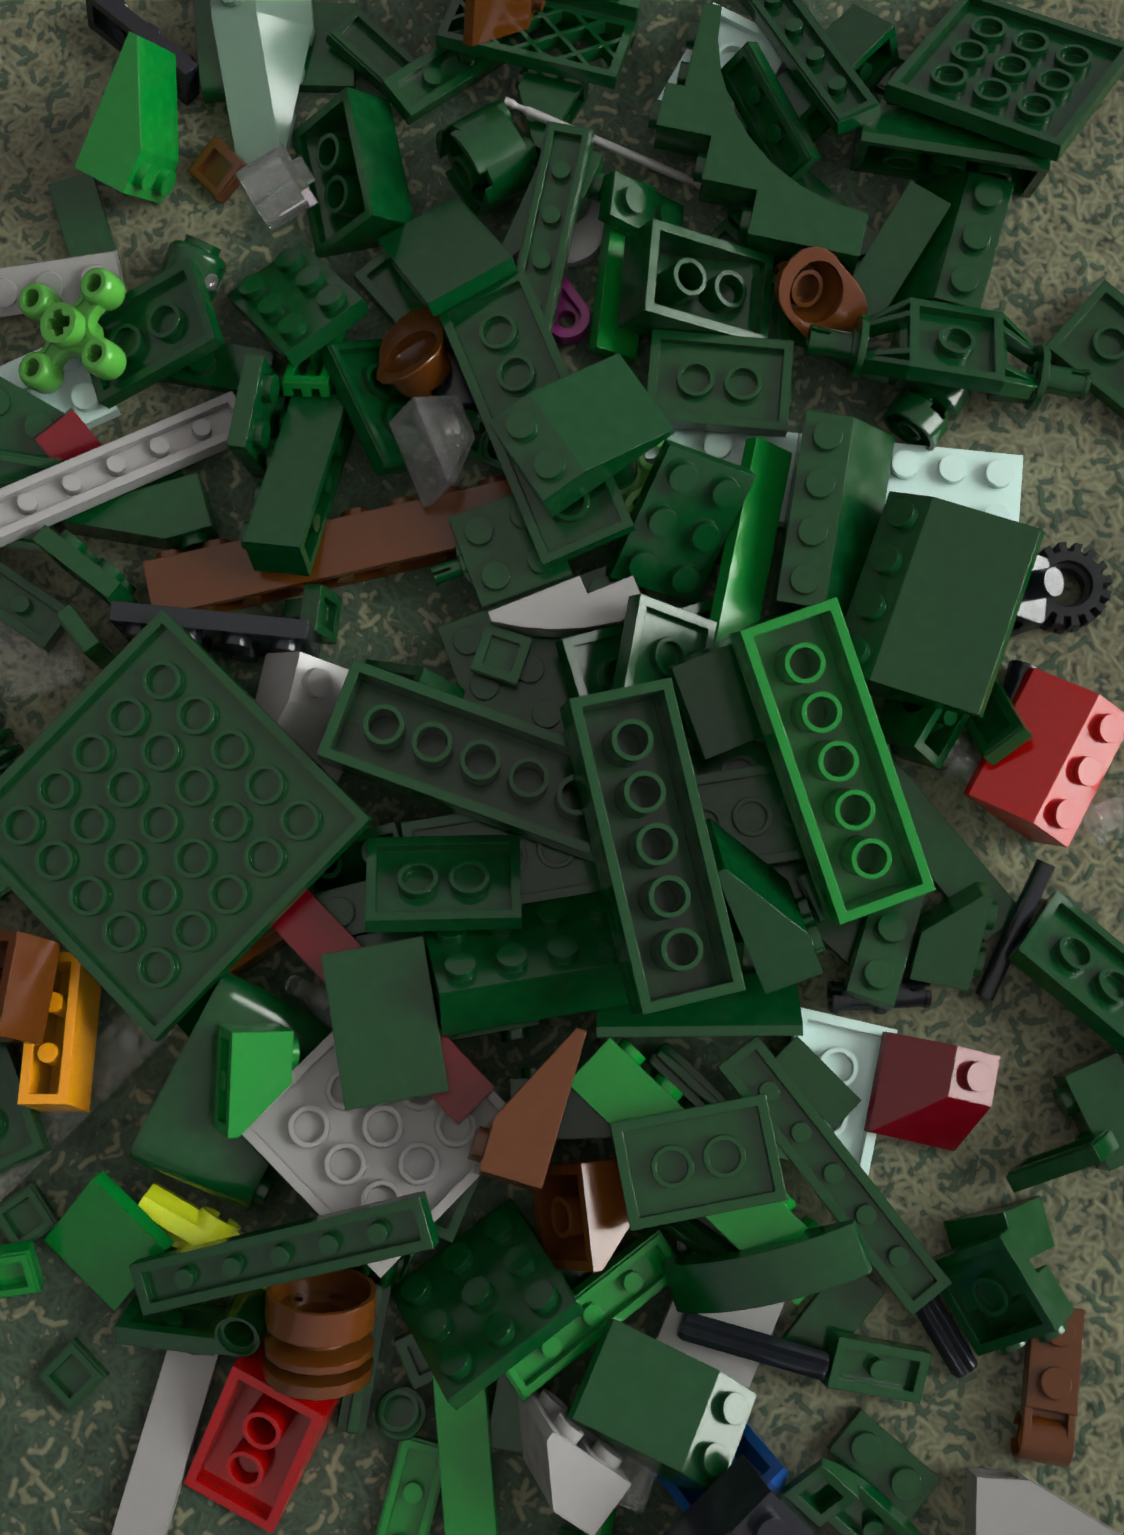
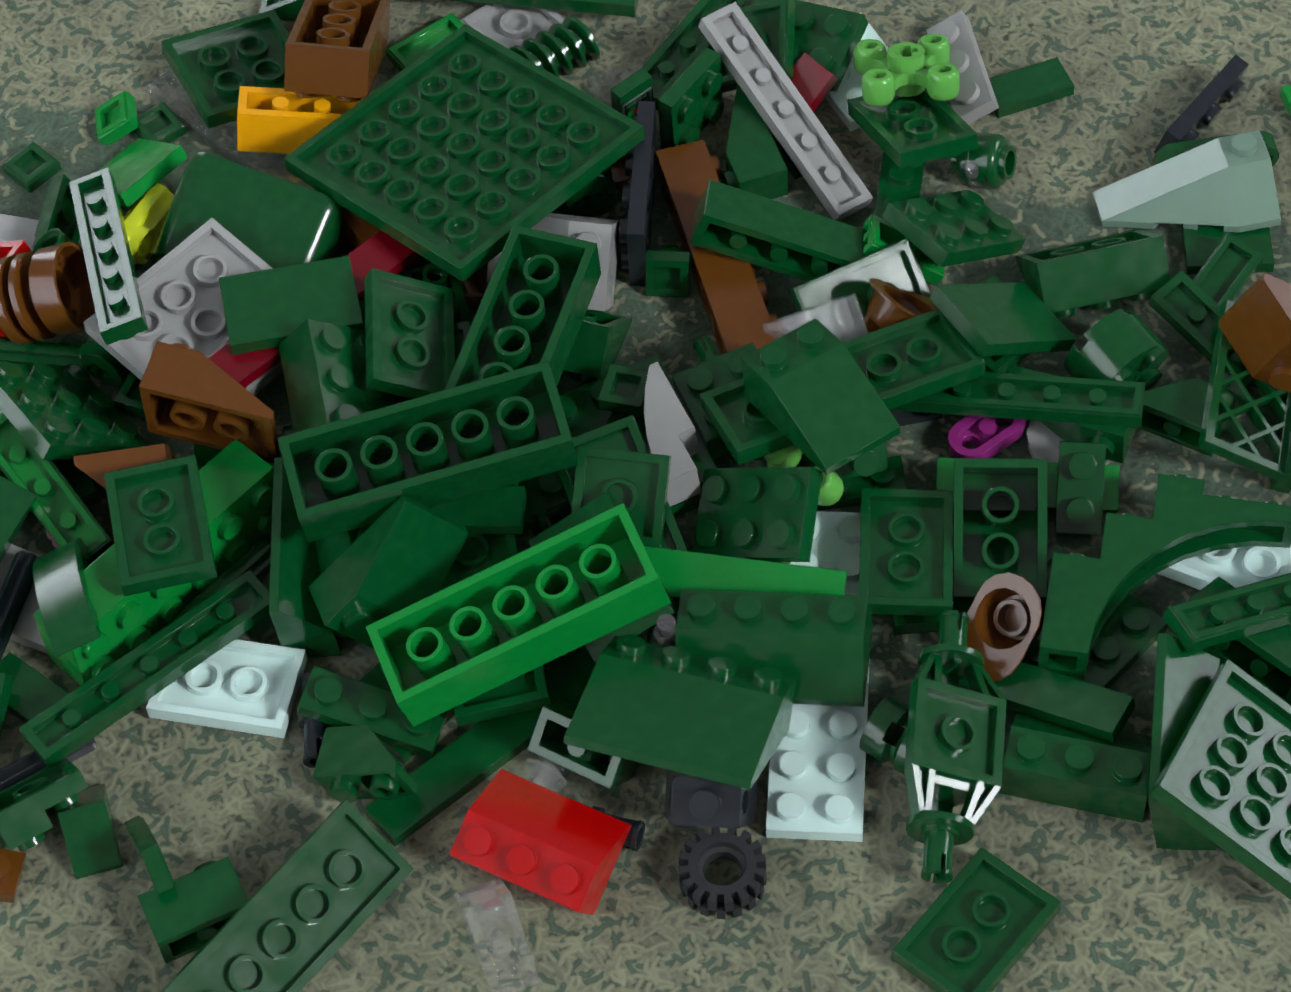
camera: 90 degrees right, 25 degrees down
green slope [74,31,179,204] -> none
reddish brown tile [187,135,252,203] -> none
green slope [214,1023,300,1138] -> none
dark green plate [226,353,291,479] -> none
clear brick [236,144,318,231] -> none
light grey piece [503,97,701,190] -> none
dark green tile [721,41,821,182] -> none
dark green sticker [775,1036,862,1129] -> none
dark red slope [864,1031,1001,1151] -> none
dark green tile [965,677,1033,766] -> none
black bar [975,859,1055,1001] -> none

